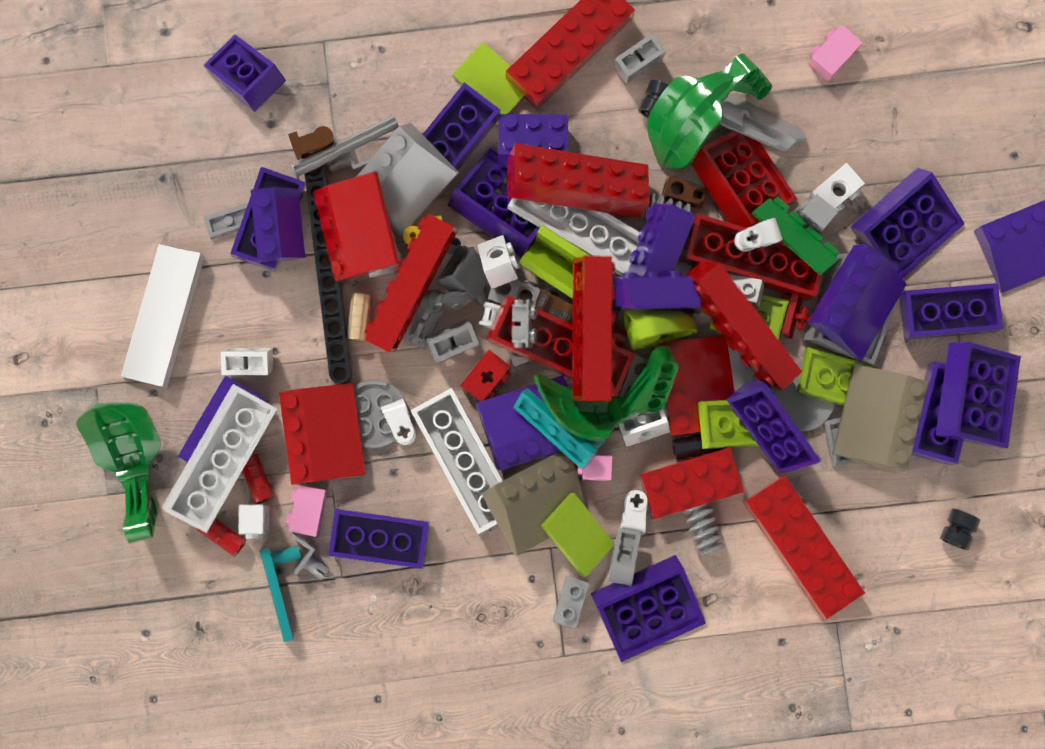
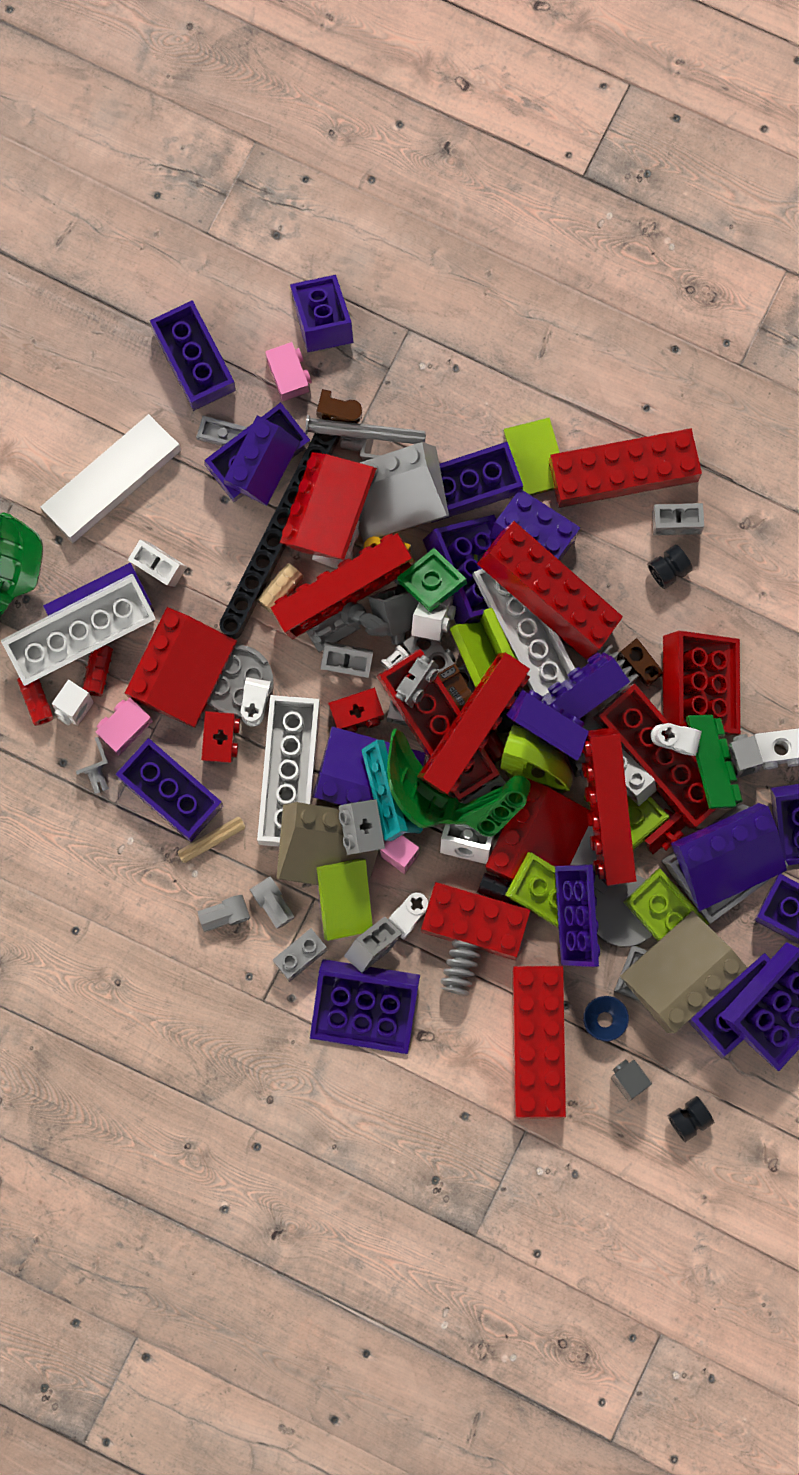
camera: 35 degrees right, 5 degrees down
teal piece [260,545,301,642] -> none
green piece [647,53,772,170] -> none
light grey panel [719,94,807,151] -> none
none -> dark purple brick [150,300,236,411]
none -> tan axle [178,817,245,863]
none -> light grey piece [197,895,250,932]
none -> red brick [201,711,240,763]
none -> light grey piece [249,876,295,929]
none -> bright pink brick [265,342,312,402]
none -> light grey brick [339,799,385,855]
none -> green plate [397,548,467,612]
none -> dark blue piece [583,996,629,1041]
none -> dark grey brick [611,1059,652,1102]

